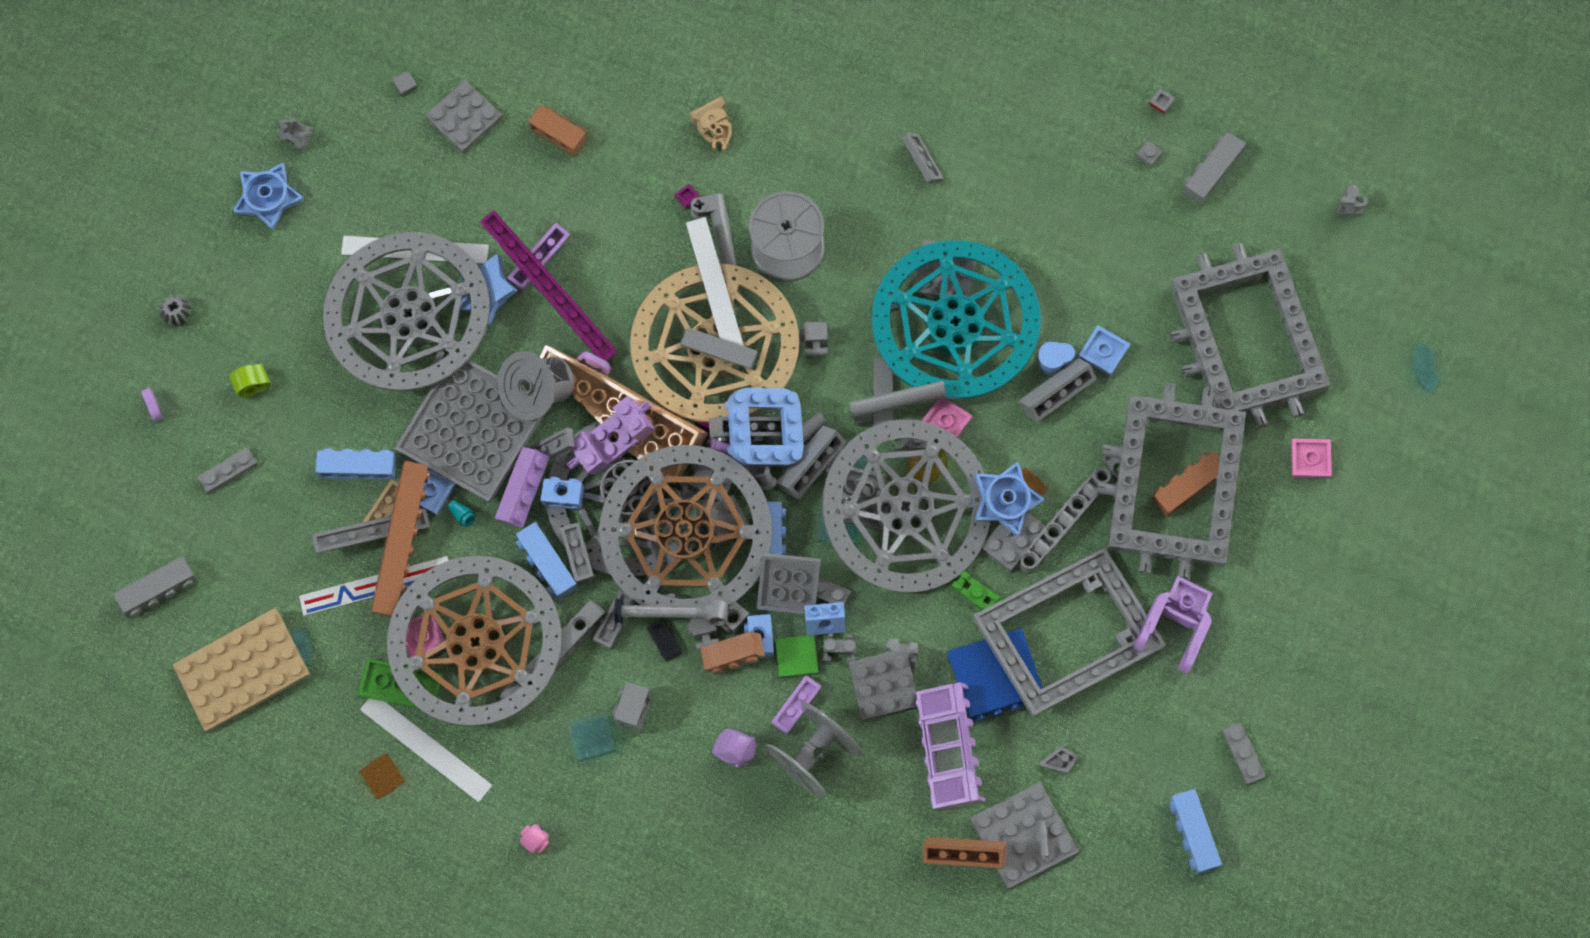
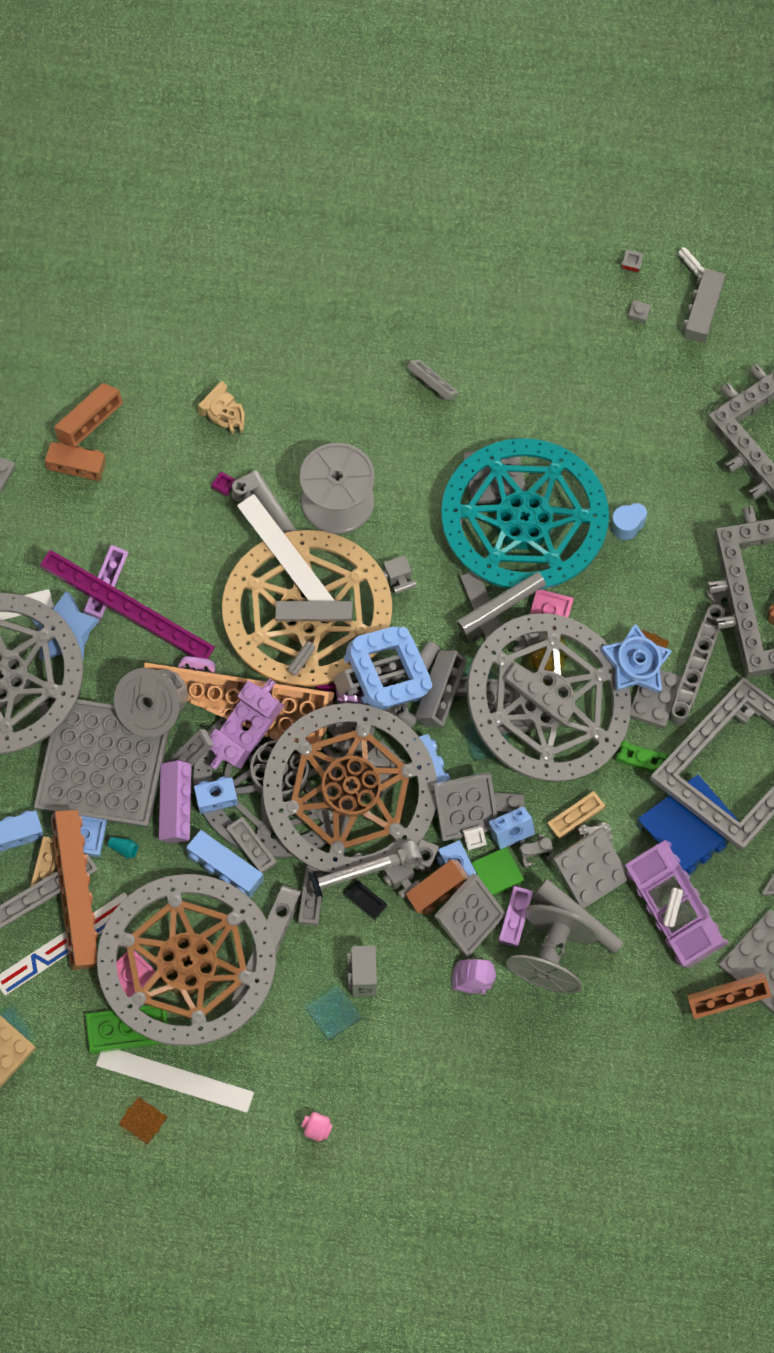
camera: 25 degrees left, 5 degrees down
light grey brick [1019,358,1097,422] -> none
light blue plate [1078,325,1130,377] -> none
none -> nougat brick [54,383,123,448]
none -> light grey axle [287,641,315,676]
none -> light grey plate [434,873,506,957]
none -> white tile [462,825,487,850]
none -> light grey plate [503,663,575,726]
none -> light grey axle [531,879,624,954]
none -> tan plate [547,791,606,840]
none -> white axle [663,888,683,927]
none -> white axle [678,248,704,277]

